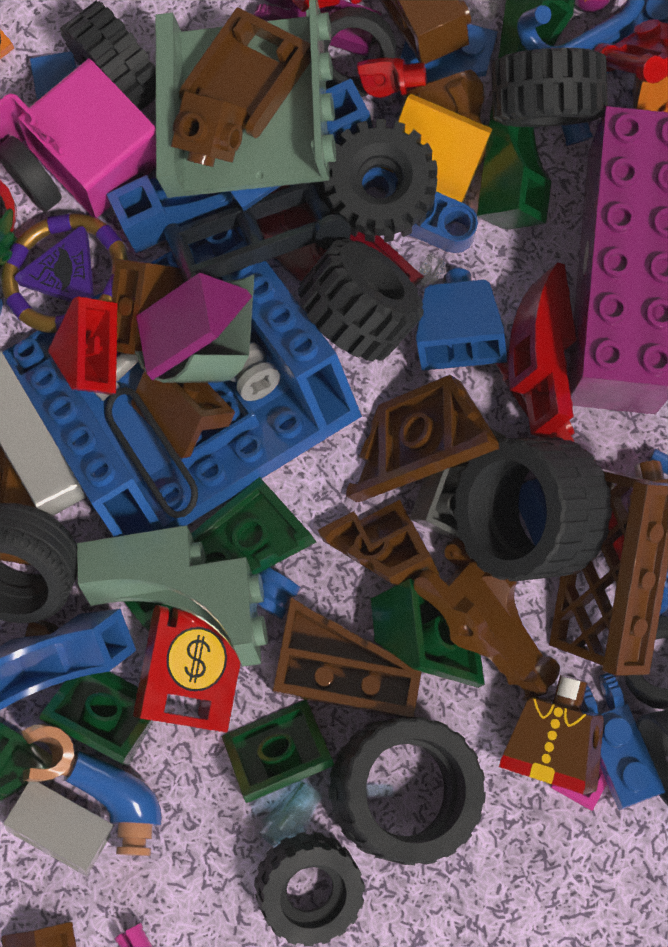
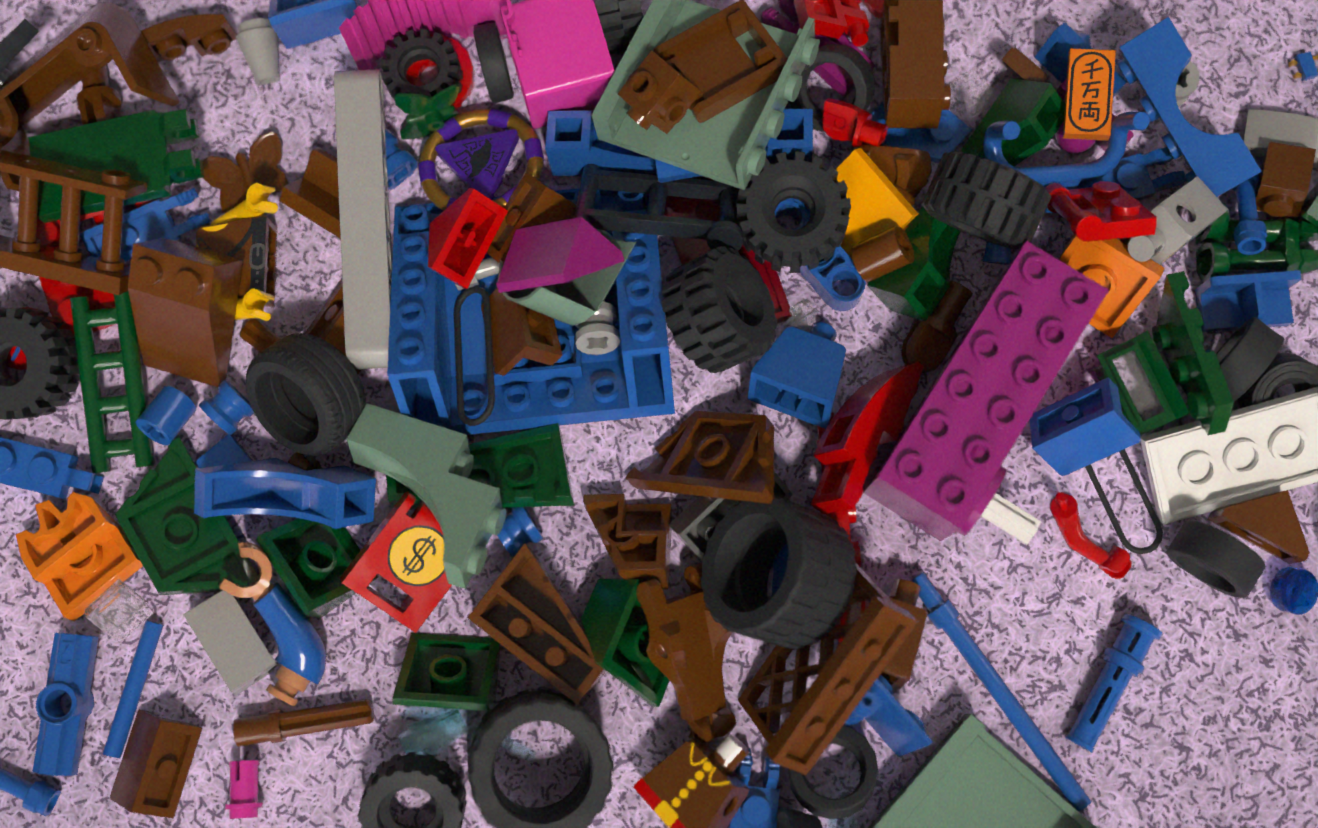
camera: 35 degrees right, 0 degrees up
none -> reddish brown axle [233,699,374,747]
none -> reddish brown piece [851,226,915,282]
none -> reddish brown arm [900,281,973,373]

